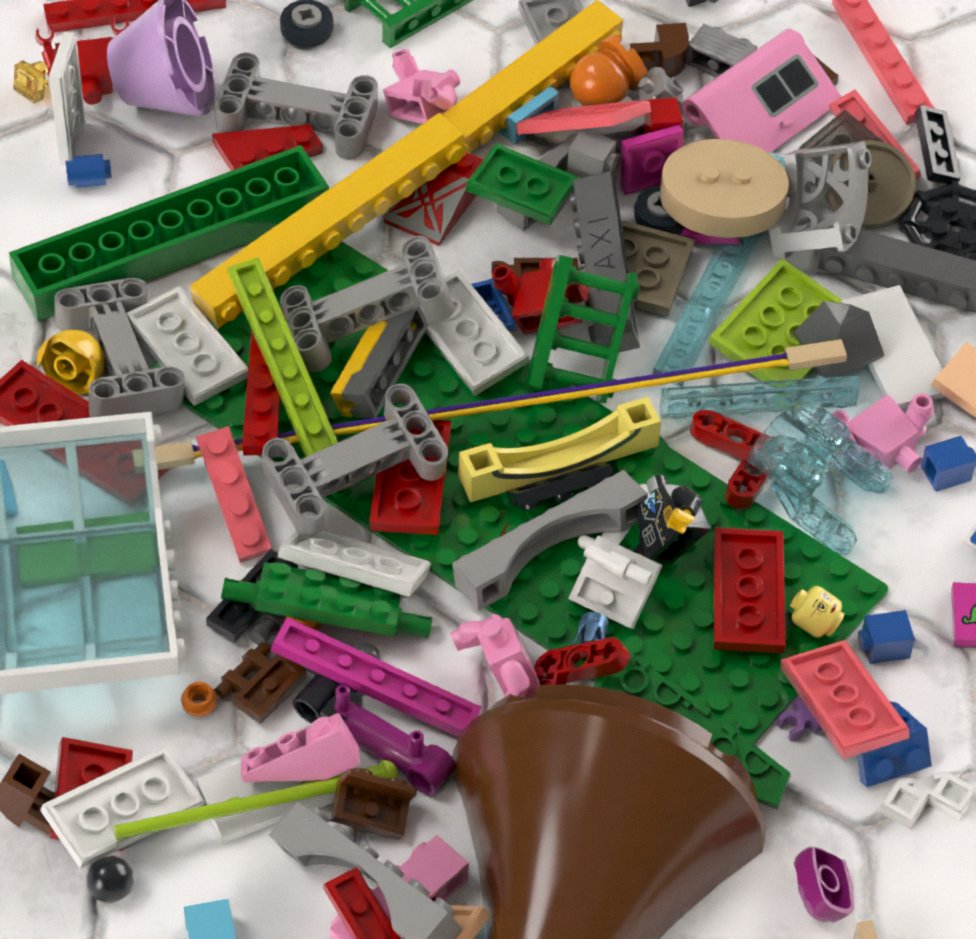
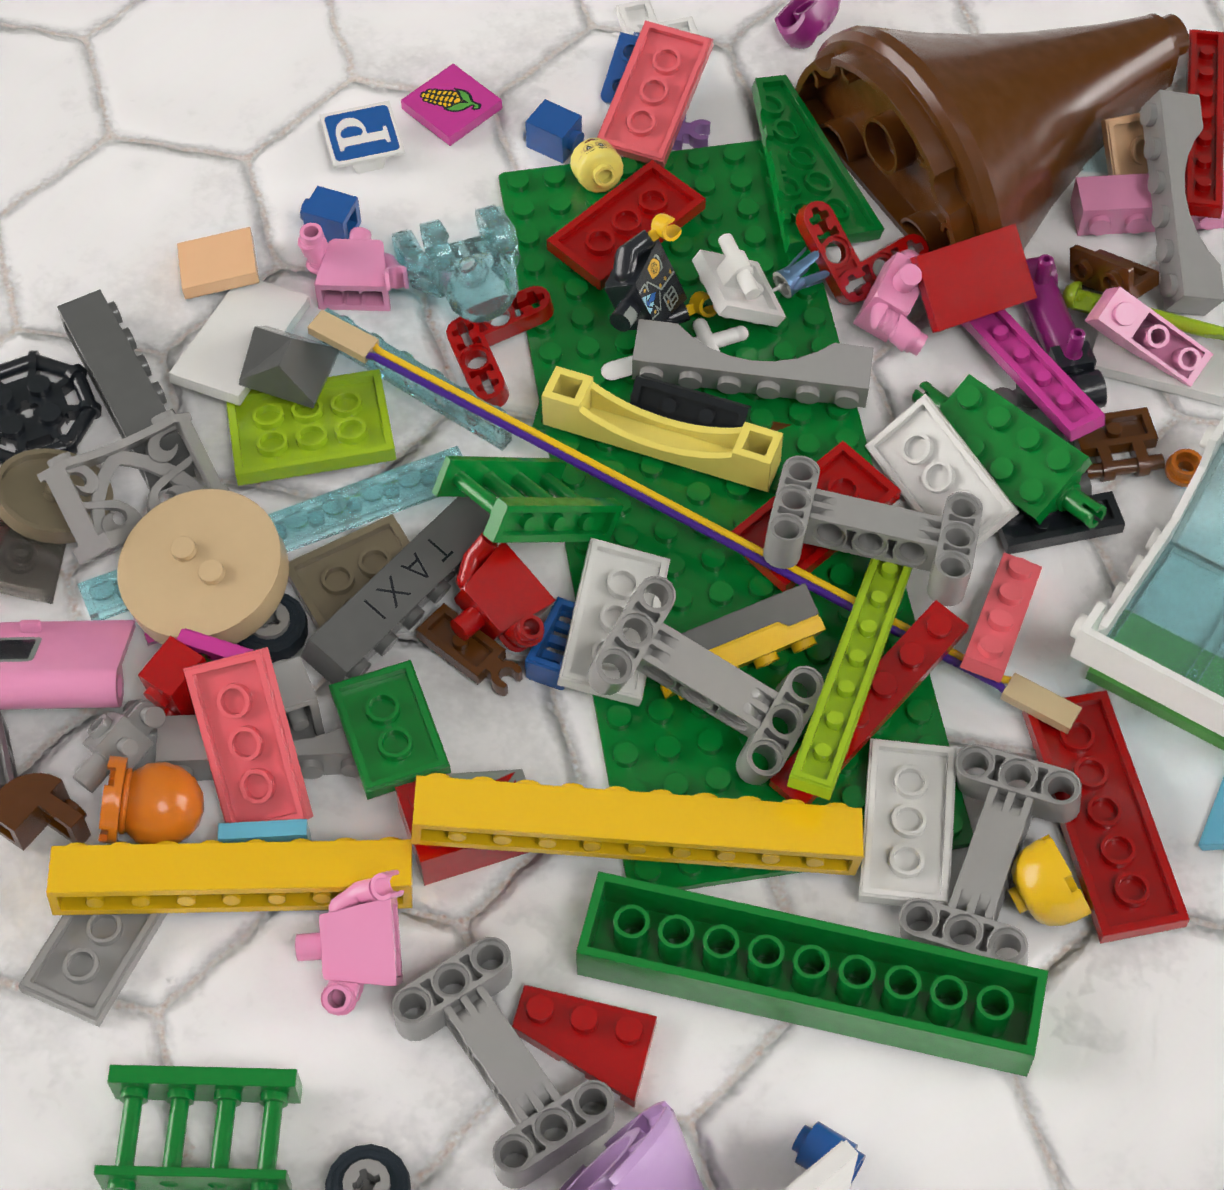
camera: 135 degrees left, 5 degrees up
none -> red tile [910,223,1037,333]

